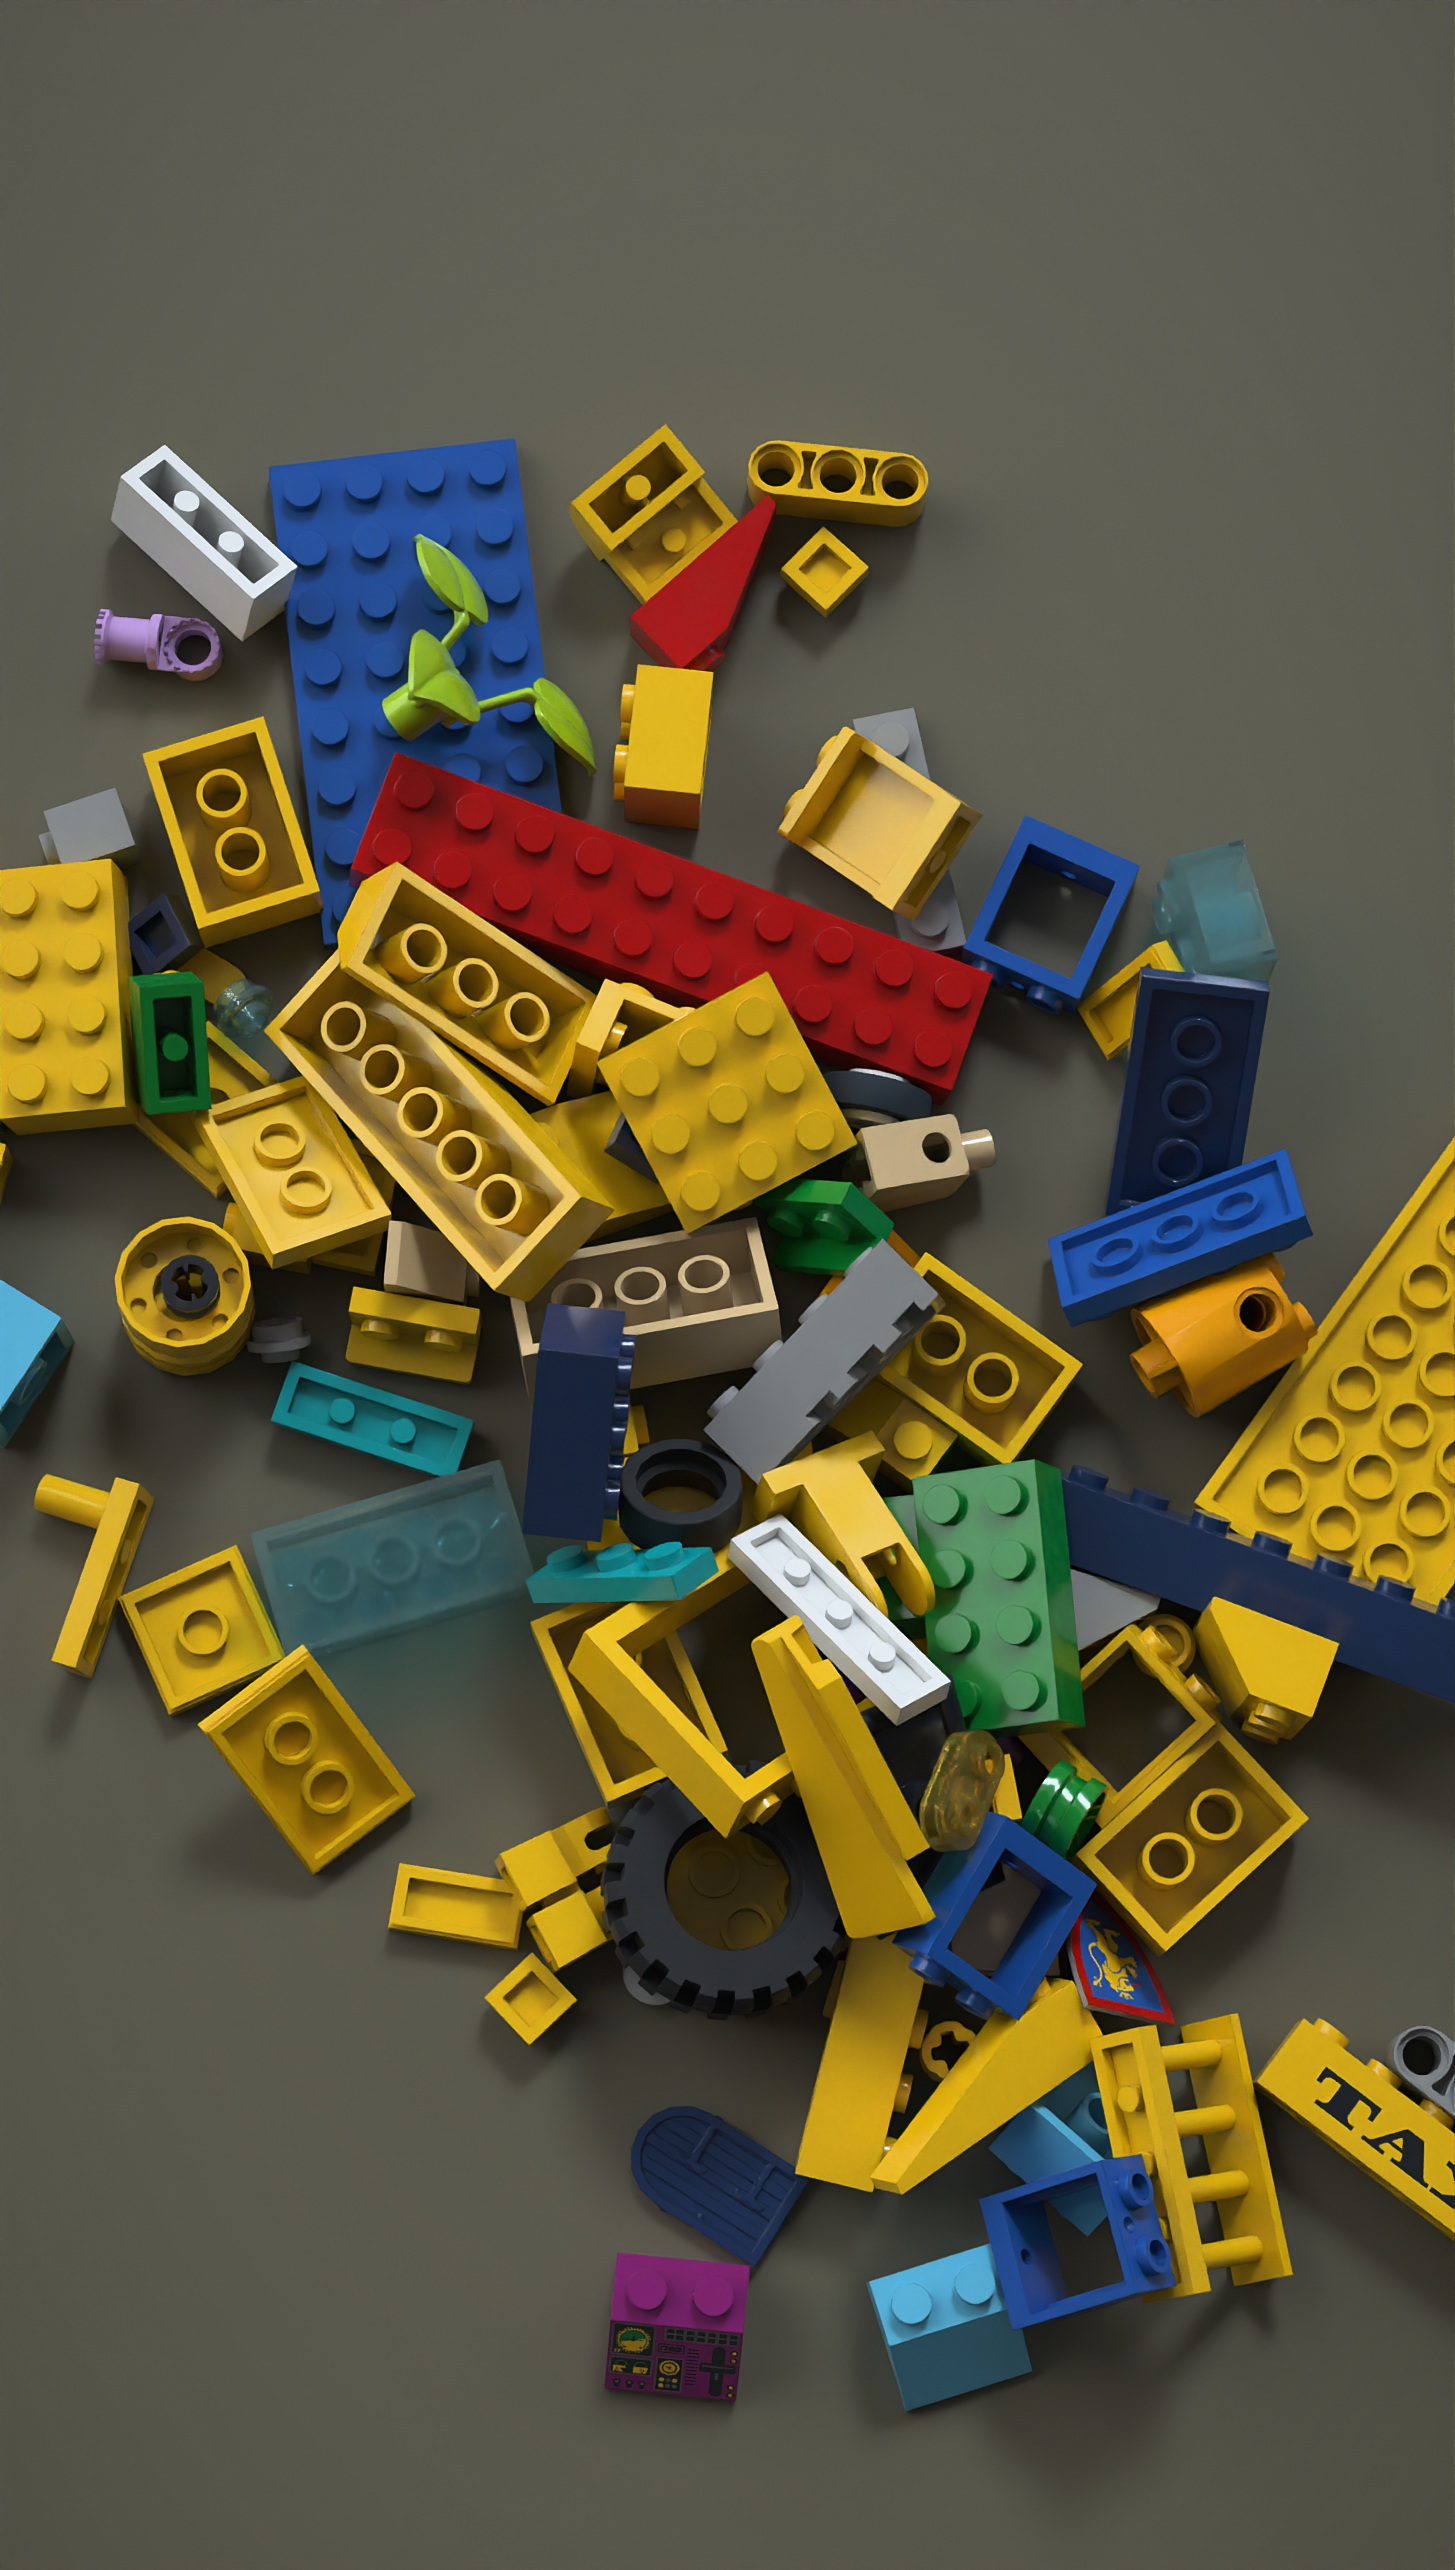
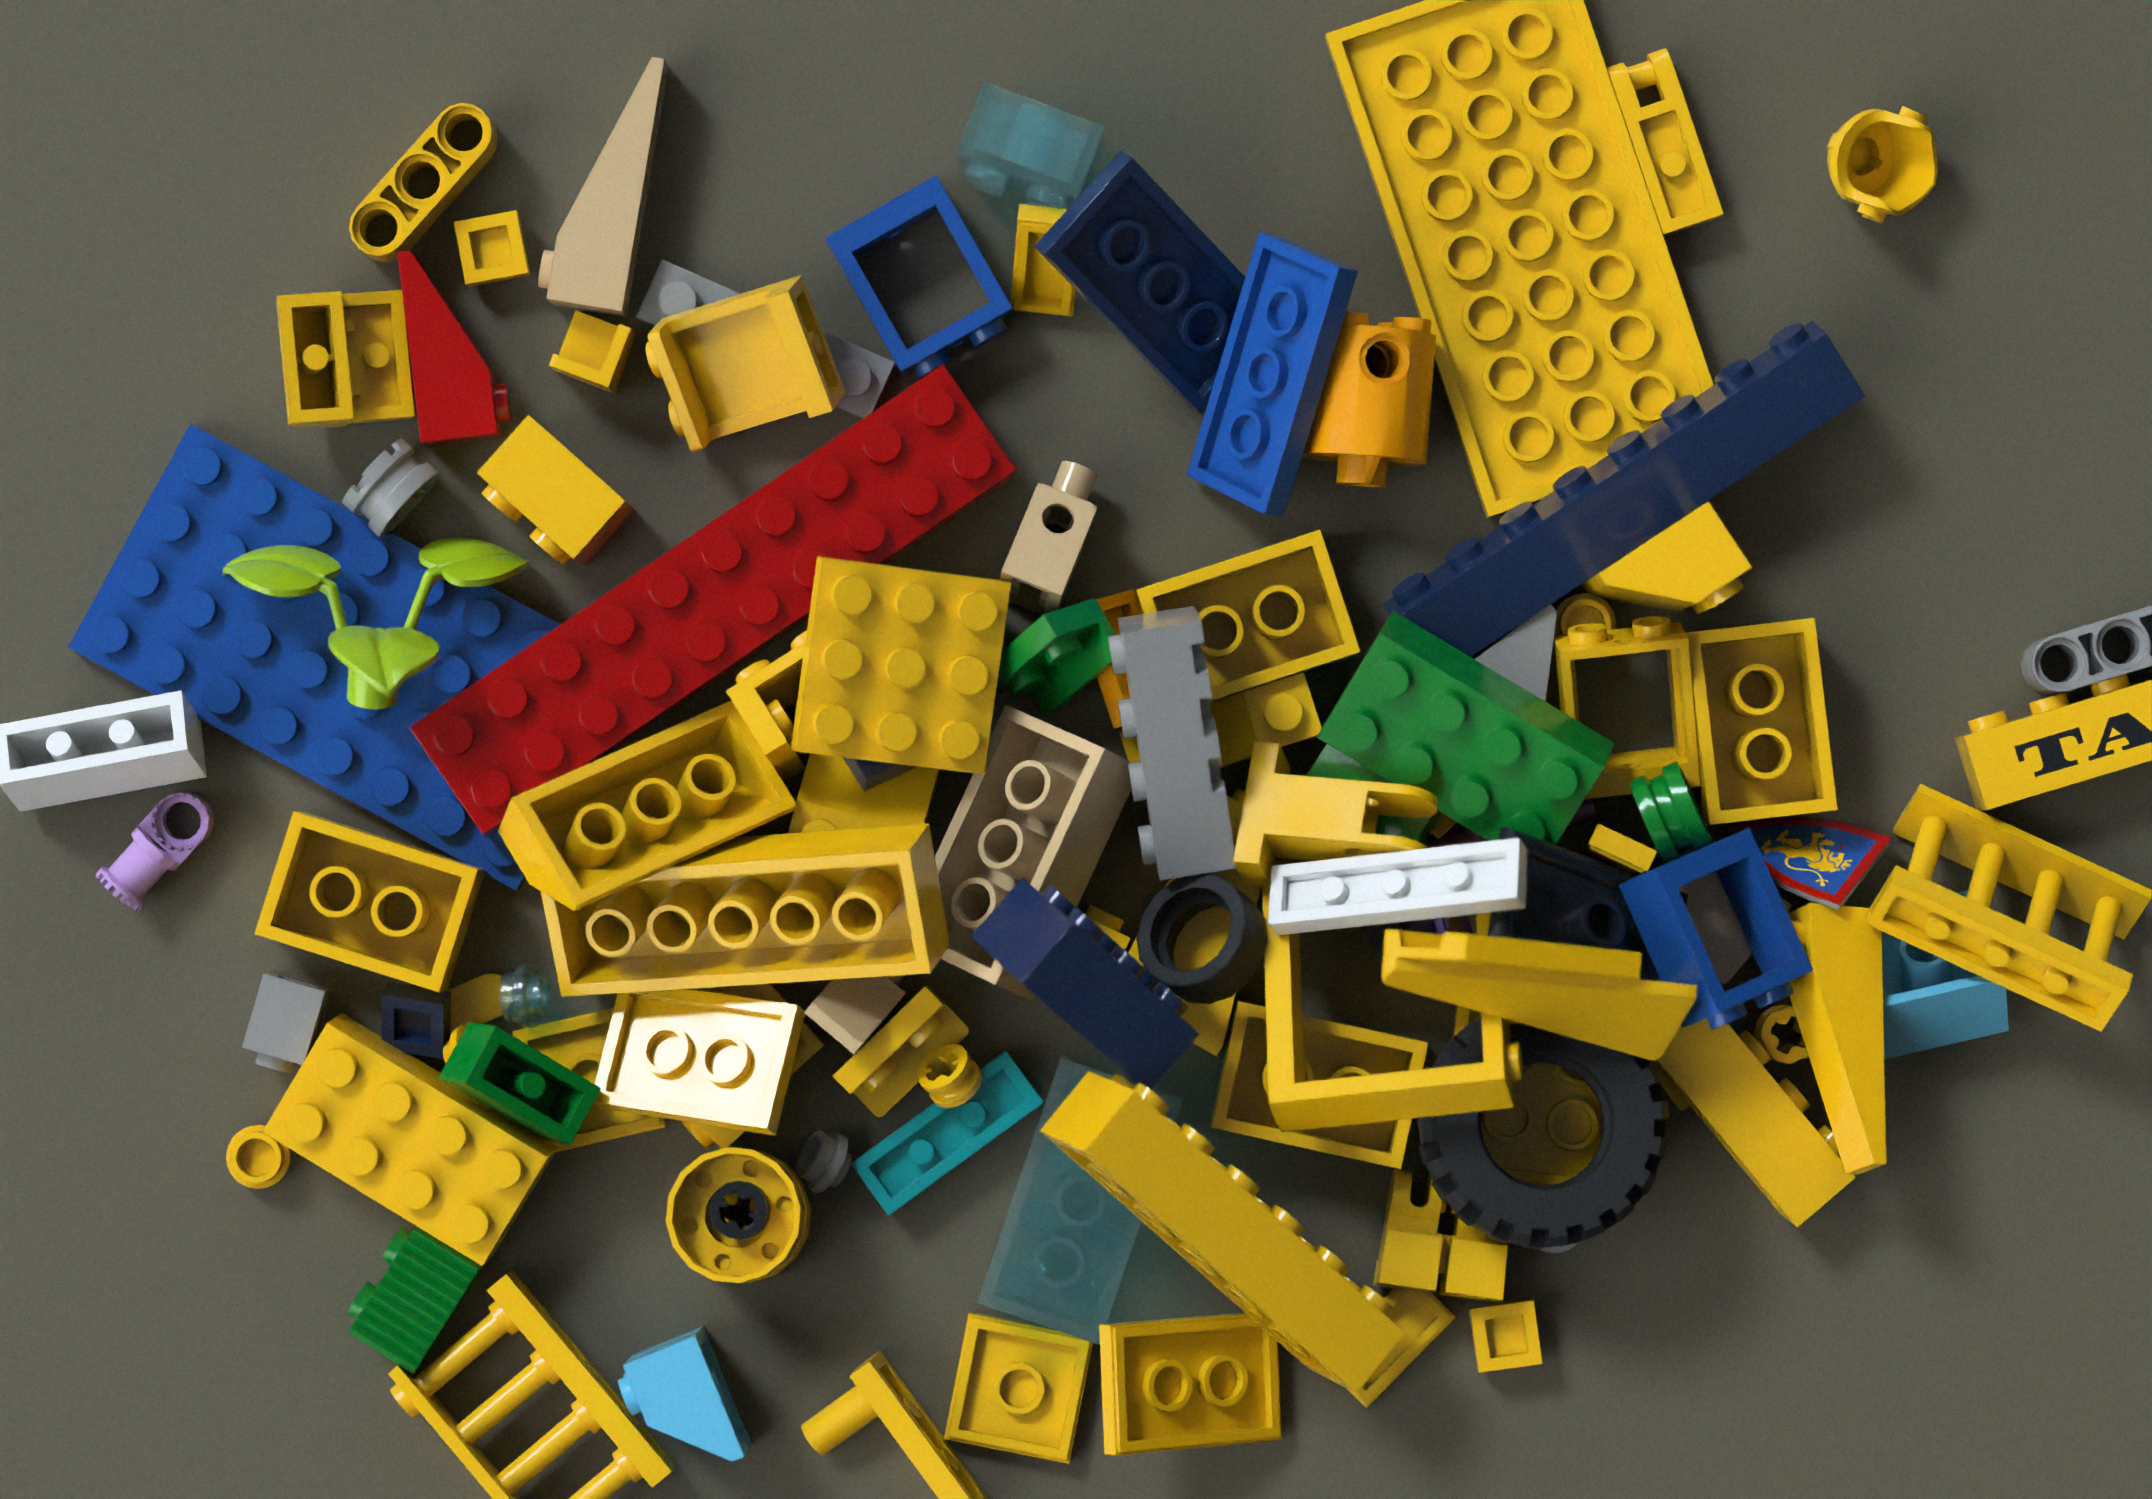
camera: 50 degrees left, 10 degrees up
teal plate [526,1542,719,1603] -> none
magenta slope [604,2252,750,2401] -> none
dark blue window [631,2106,811,2268] -> none
black wheel [823,1068,932,1130] -> none
medium azure slope [866,2243,1032,2411] -> none
clear yellow plate [919,1730,1005,1852] -> none
blue window [979,2154,1176,2330] -> none
none -> light grey wheel [342,438,441,538]
none -> tan slope [538,57,669,318]
none -> yellow panel [549,310,637,394]
none -> yellow bush [917,1043,983,1109]
none -> yellow brick [1040,1071,1405,1394]

